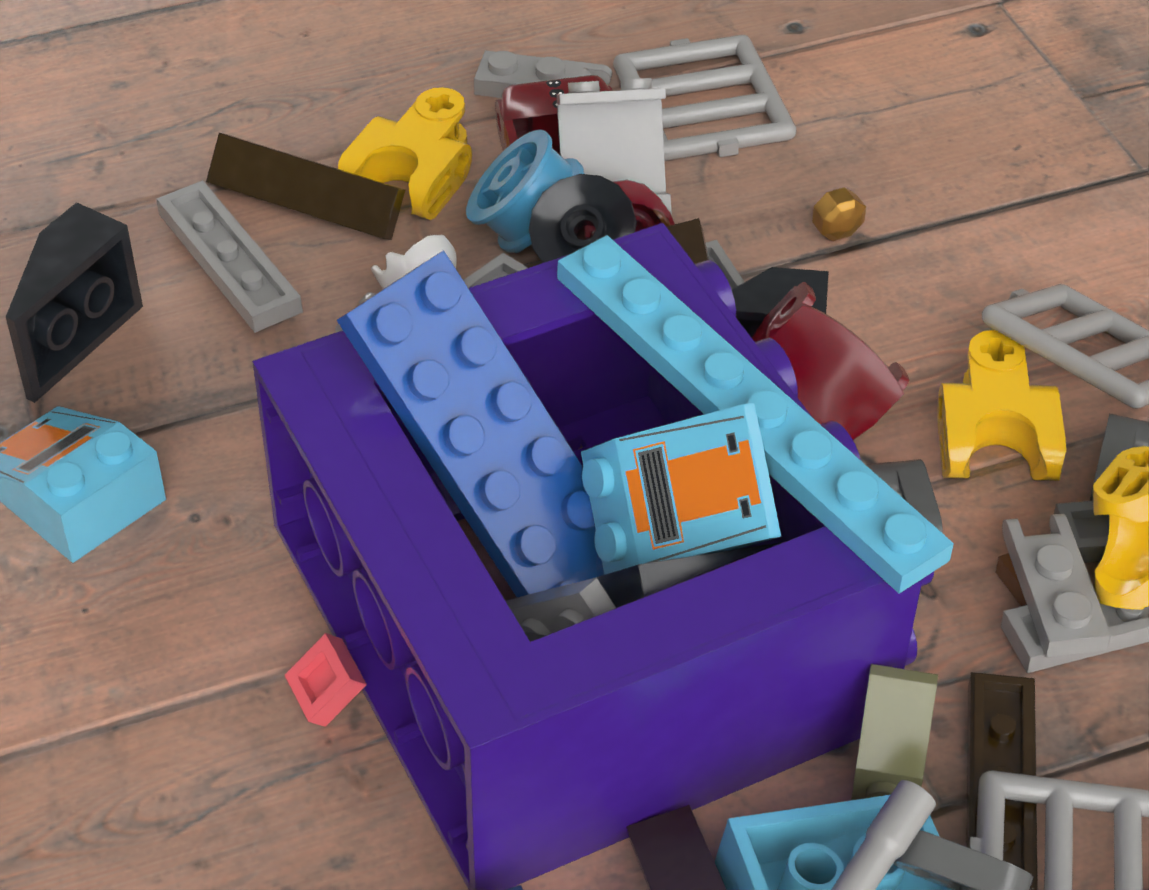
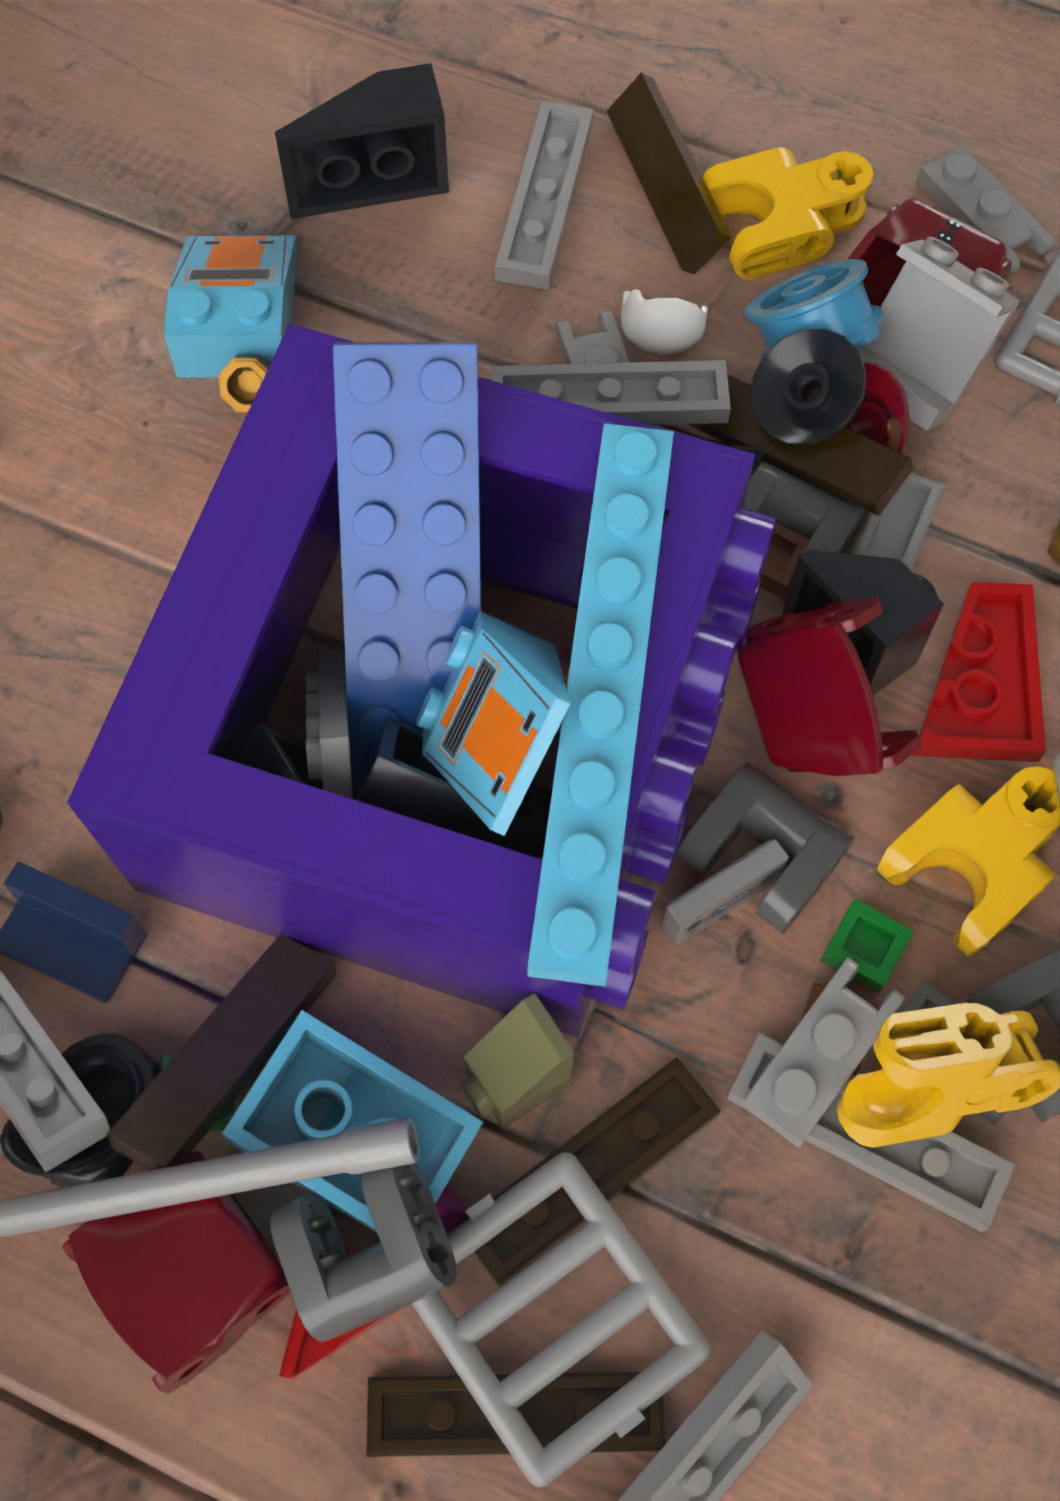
camera: 45 degrees right, 20 degrees up
none -> pearl gold tile [218,354,270,412]
none -> green plate [820,899,914,994]
none -> red wing [913,582,1046,762]

